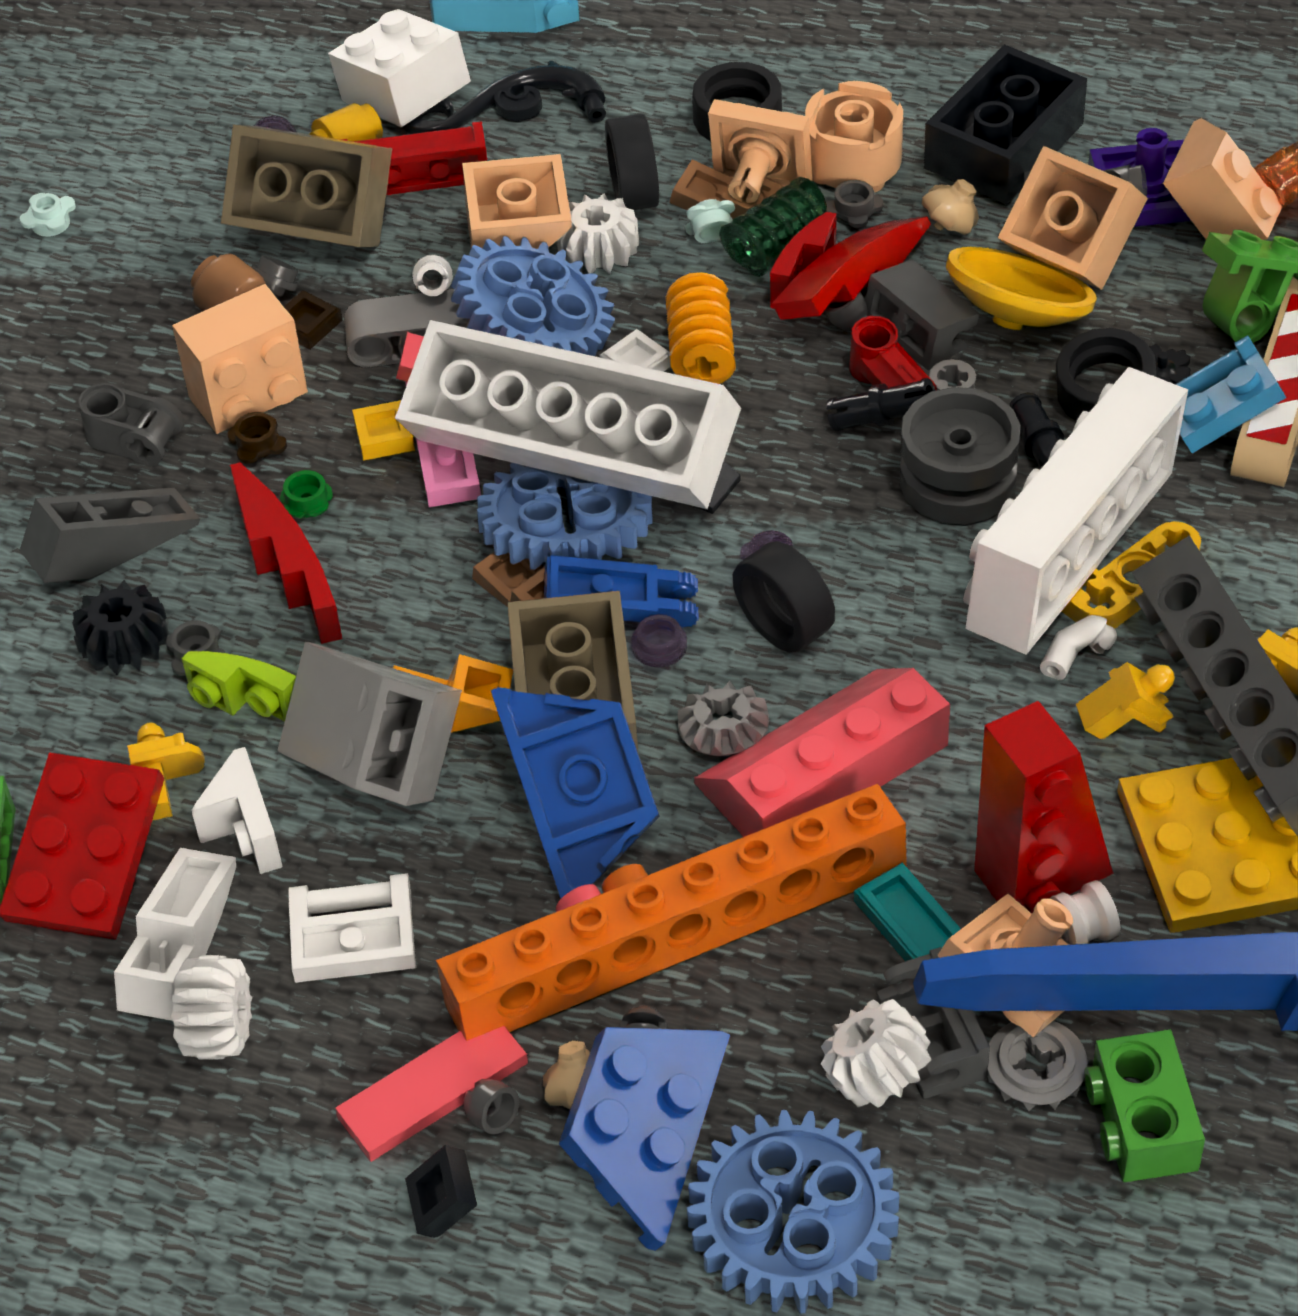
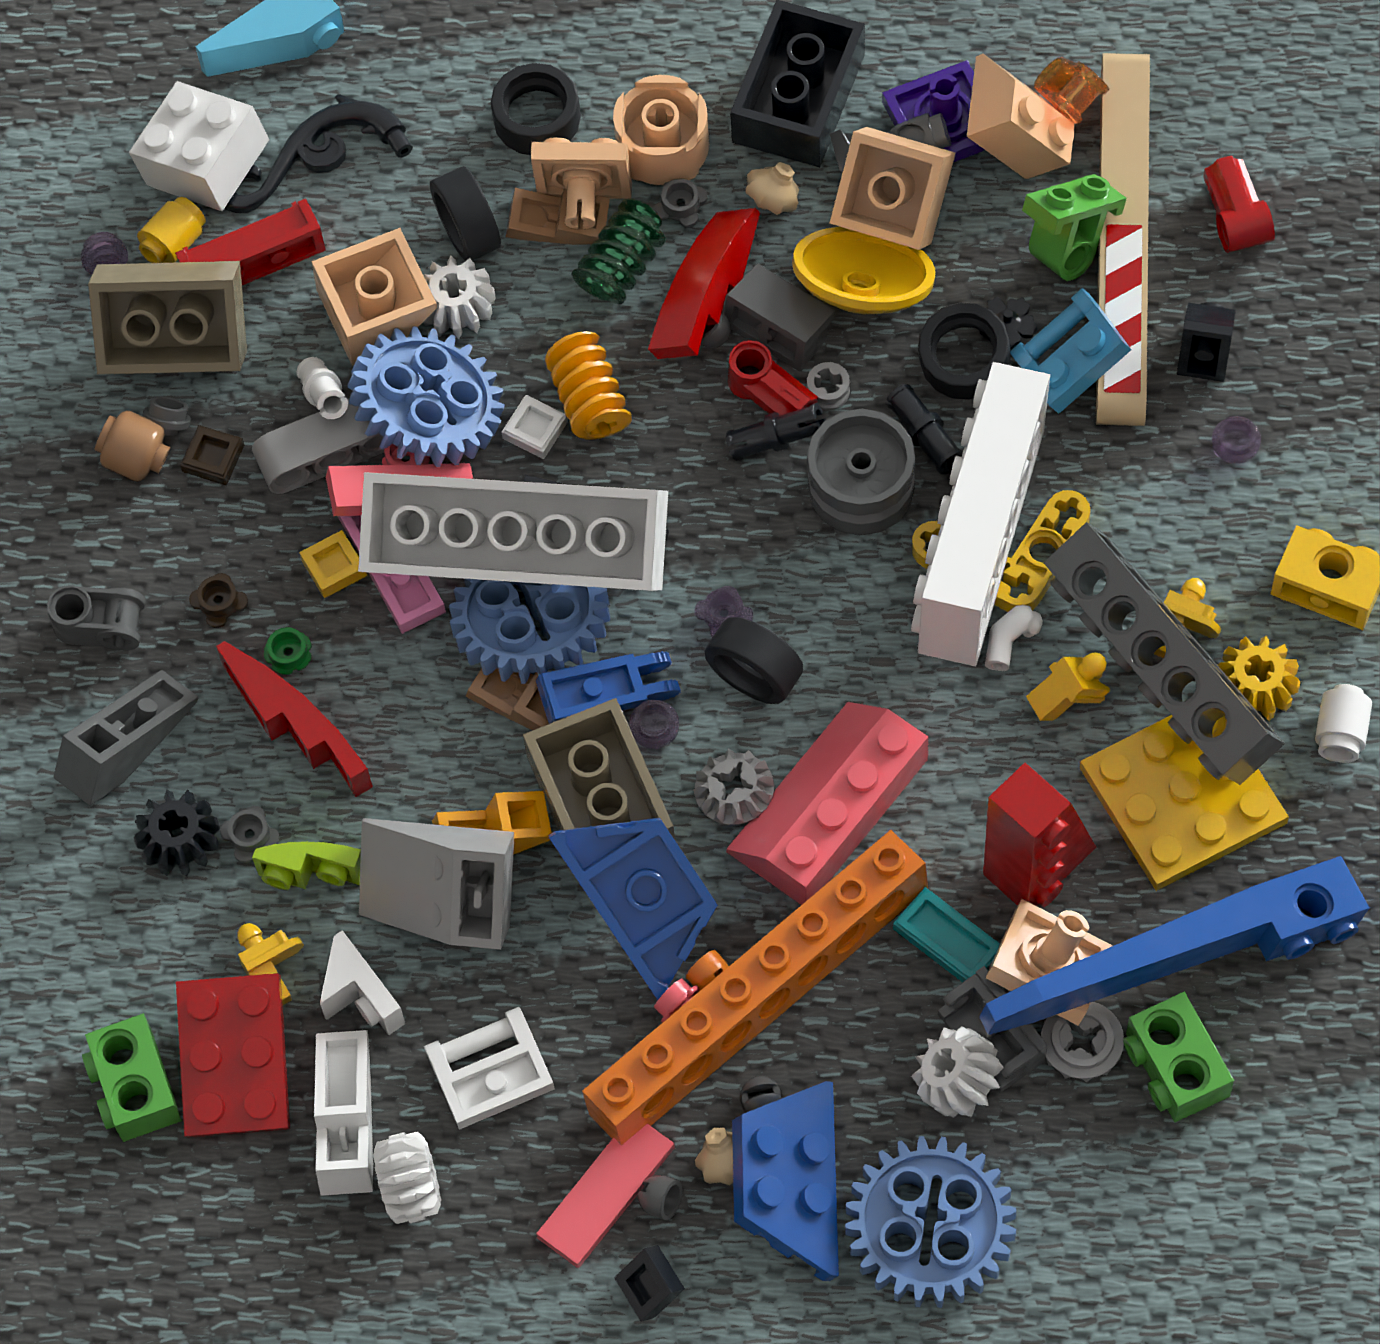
camera: 15 degrees left, 15 degrees up
light nougat brick [172,284,308,434] -> none
light aqua plate [685,199,735,243] -> none
red slope [770,212,837,309] -> none
white wheel [1050,880,1121,945] -> none

